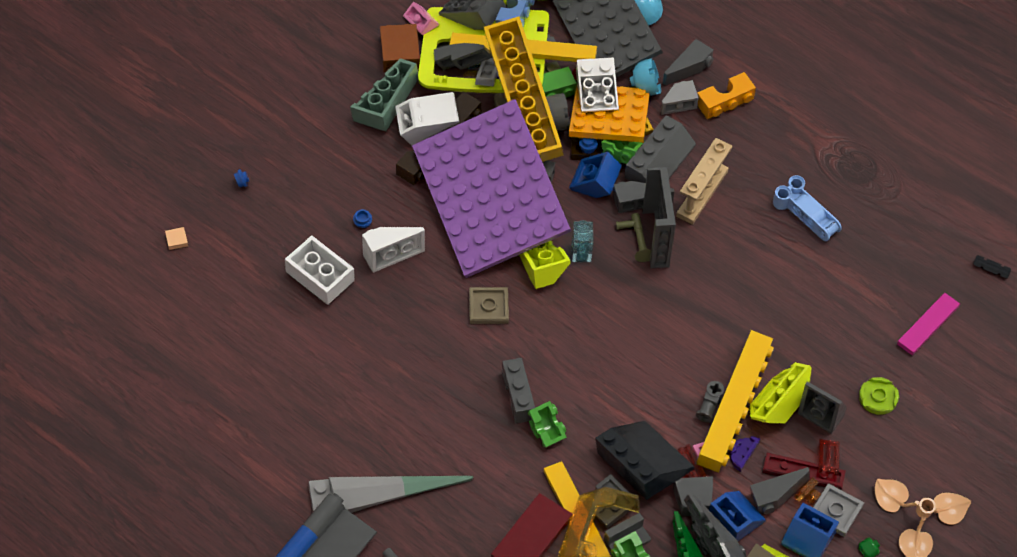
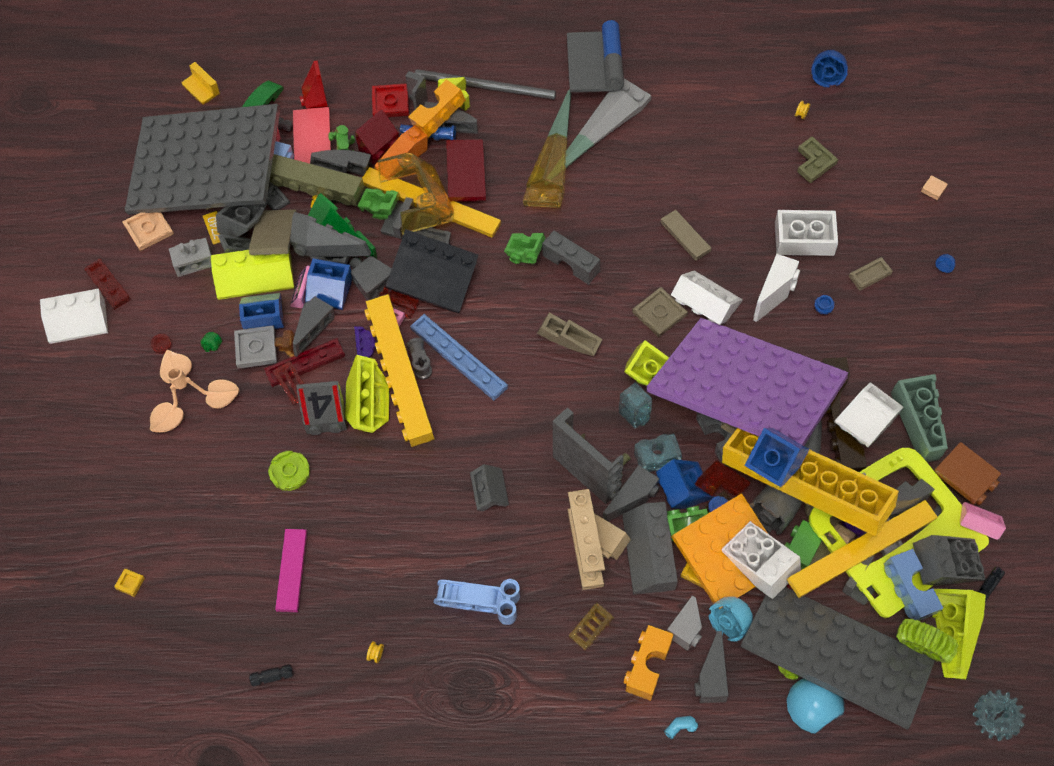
camera: 145 degrees right, 5 degrees up
none -> bright pink slope [290,266,310,308]
none -> yellow bush [367,641,384,663]
none -> medium blue tile [410,314,508,401]
none -> dark grey panel [470,464,509,511]
none -> clear yellow plate [523,89,571,208]
none -> dark tan slope [537,312,602,356]
none -> clear yellow slope [569,602,614,650]
none -> tan slope [594,514,631,560]
none -> clear light blue brick [634,434,682,472]
none -> dark tan tile [660,210,711,261]
none -> medium azure arm [664,716,698,739]
none -> white slope [671,271,743,325]
none -> clear red plate [695,460,751,496]
none -> blue slope [744,428,809,487]
none -> yellow bush [795,101,810,119]
none -> olive plate [797,137,838,183]
none -> blue cylinder [811,50,848,87]
none -> dark tan tile [849,257,893,291]

